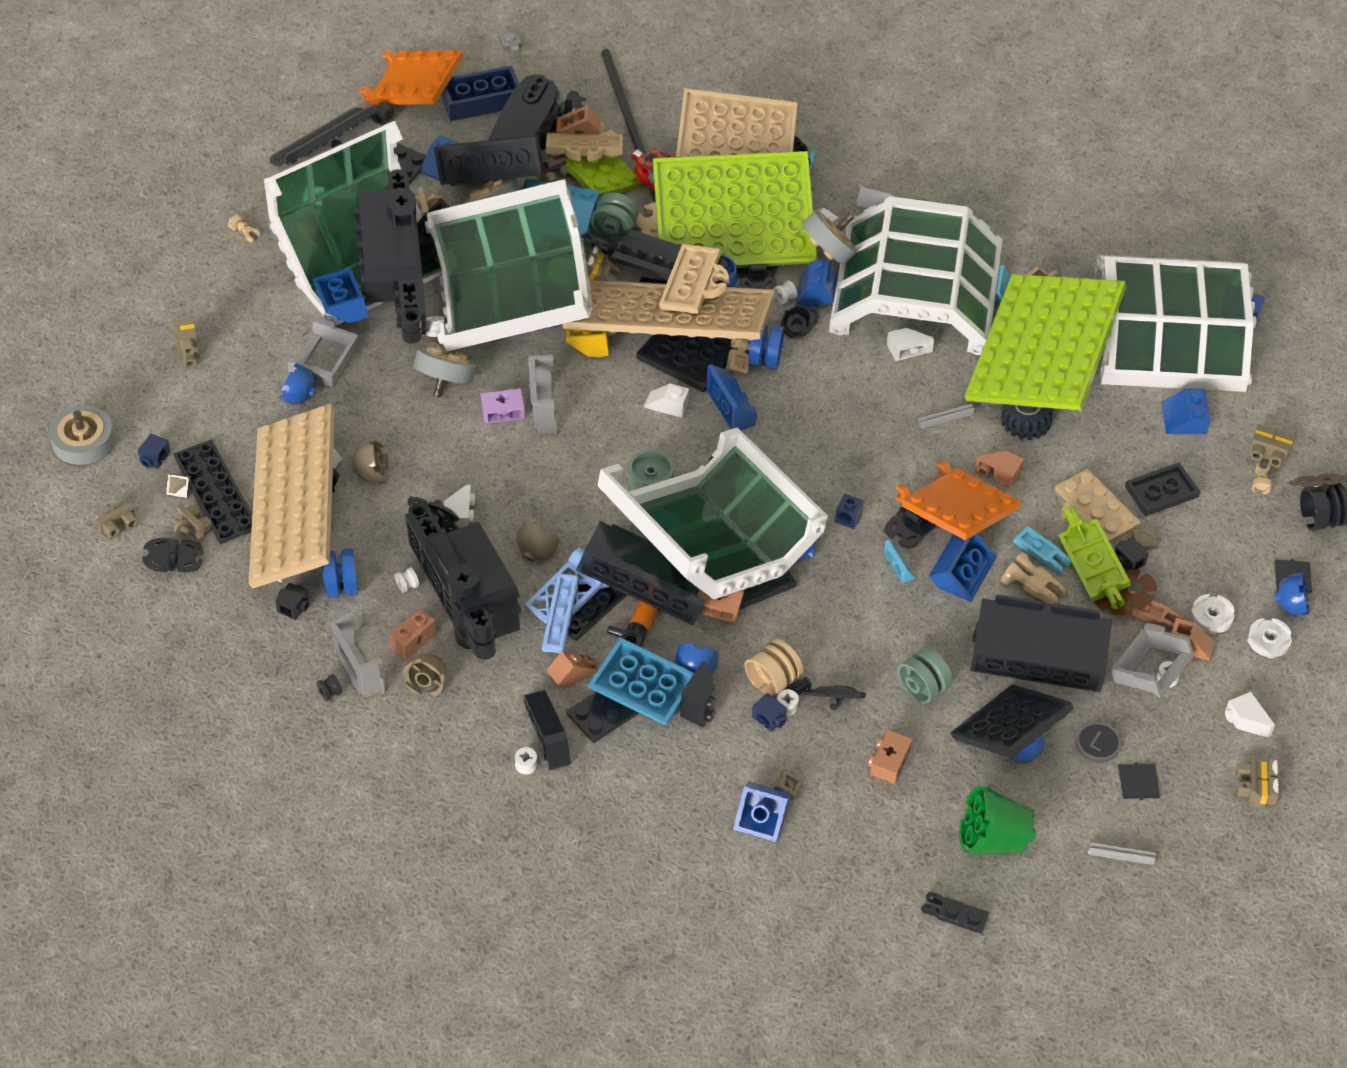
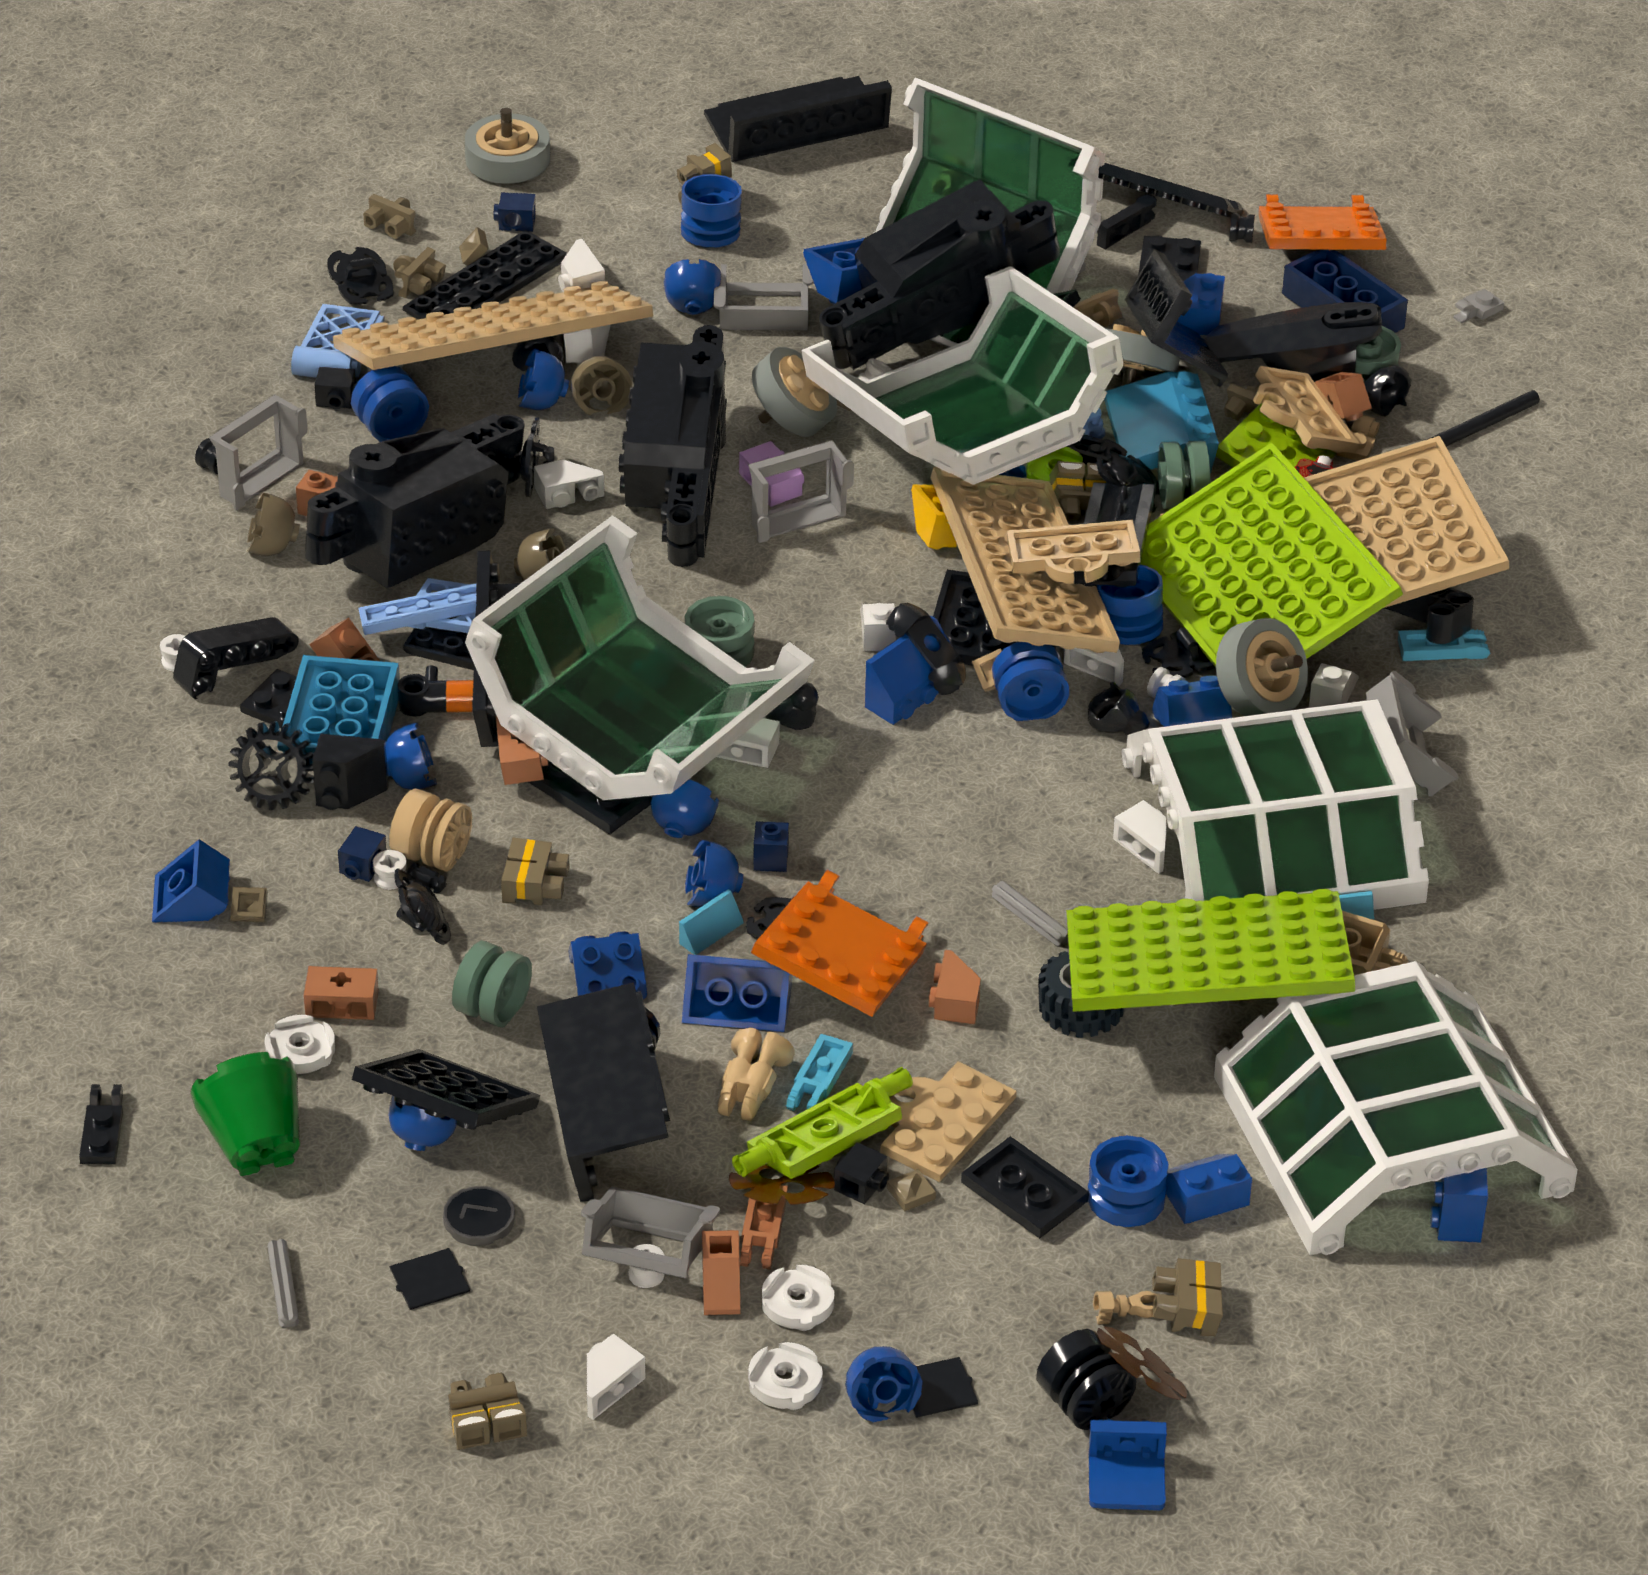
camera: 70 degrees right, 10 degrees down
none -> black gear [228,721,315,810]
none -> white plate [265,1015,335,1074]
none -> light blue piece [291,304,384,378]
none -> dark tan hips [501,837,570,905]
none -> blue cylinder [518,349,569,410]
none -> white slope [558,239,605,292]
none -> blue bracket [568,931,647,1000]
none -> black piece [618,325,727,567]
none -> blue wheel [681,174,742,247]
none -> blue cylinder [685,840,743,908]
none -> black piece [704,76,892,162]
none -> black piece [886,603,966,695]
none -> blue wheel [1088,1135,1169,1227]

